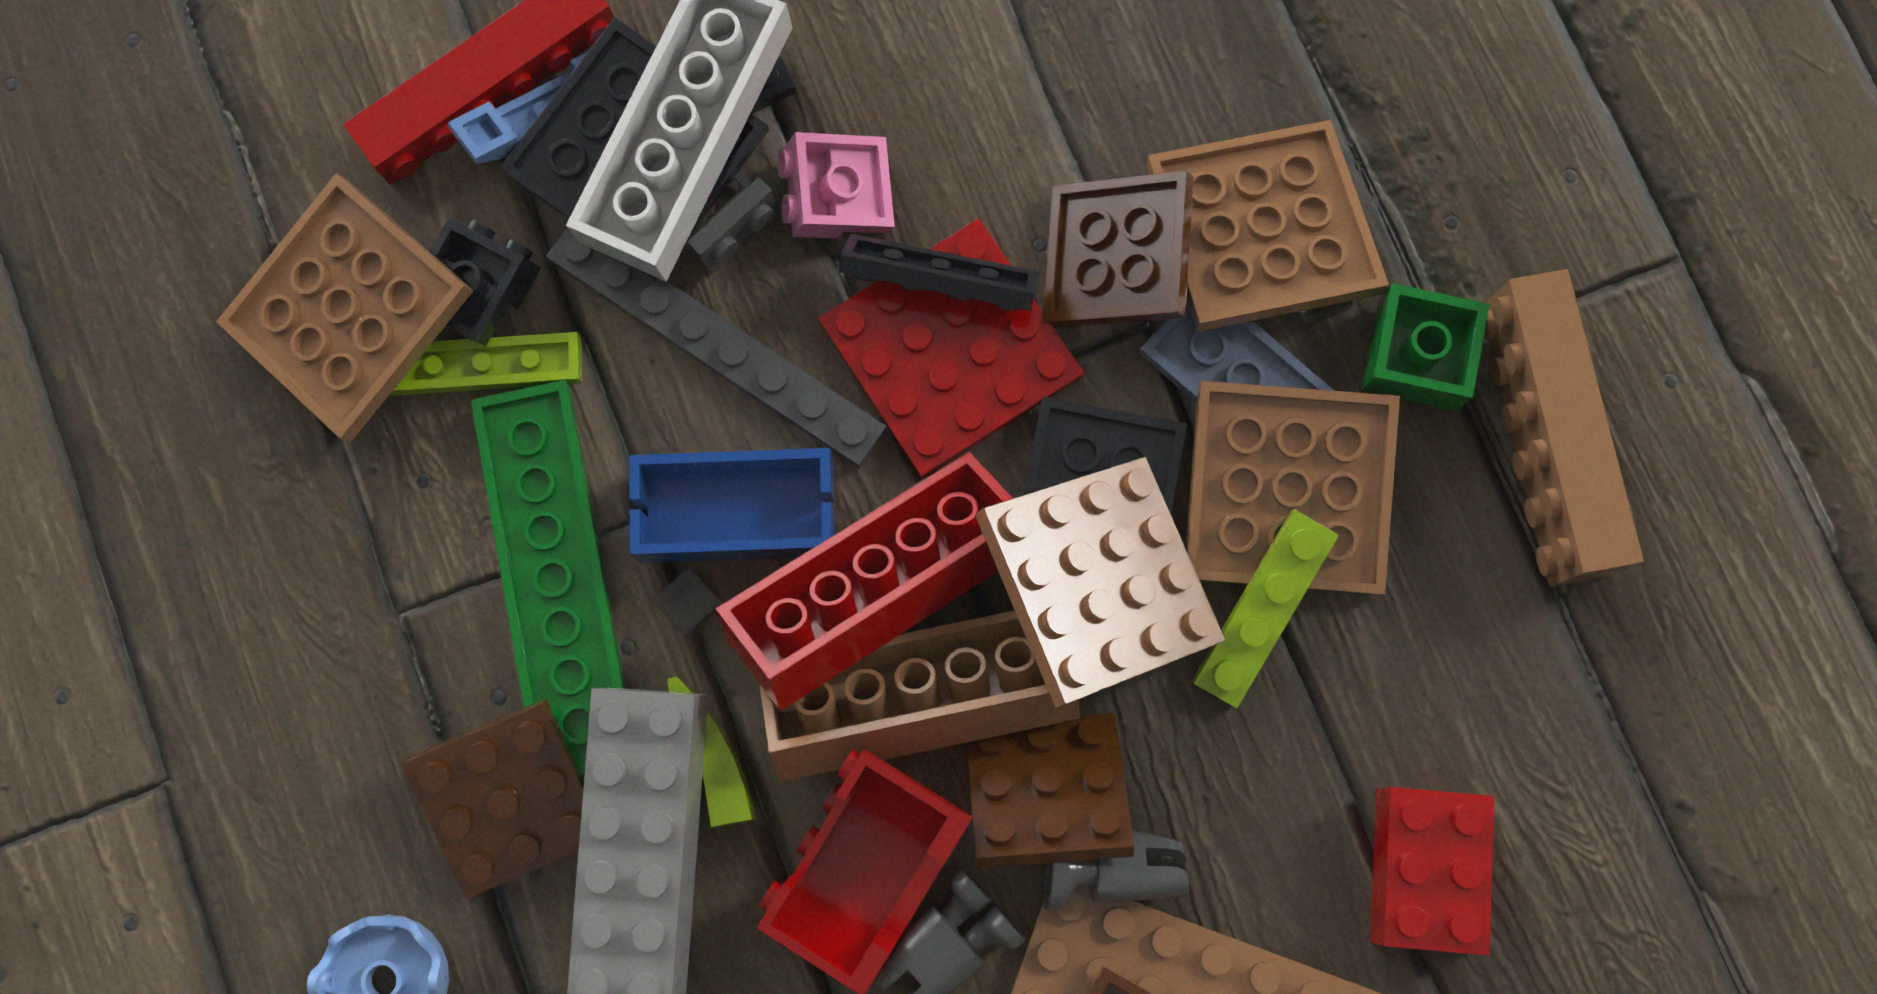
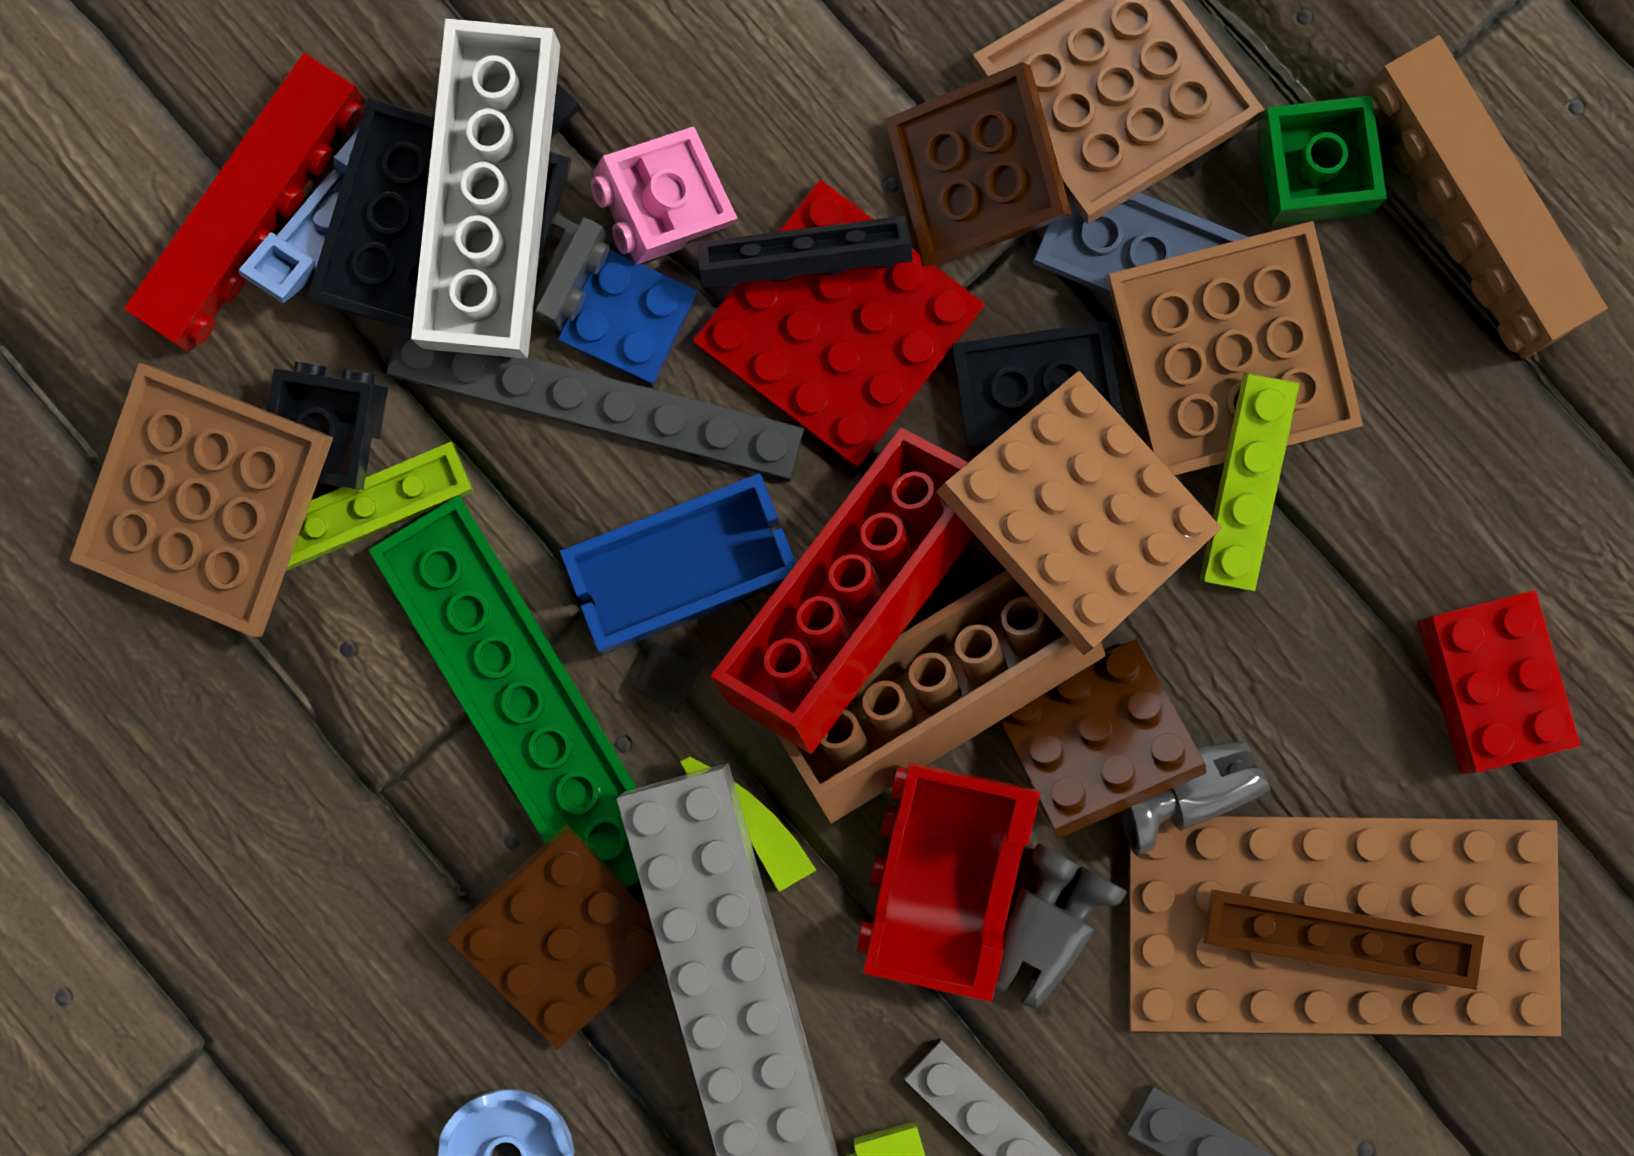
camera: 20 degrees left, 5 degrees up
none -> blue plate [558,249,698,387]

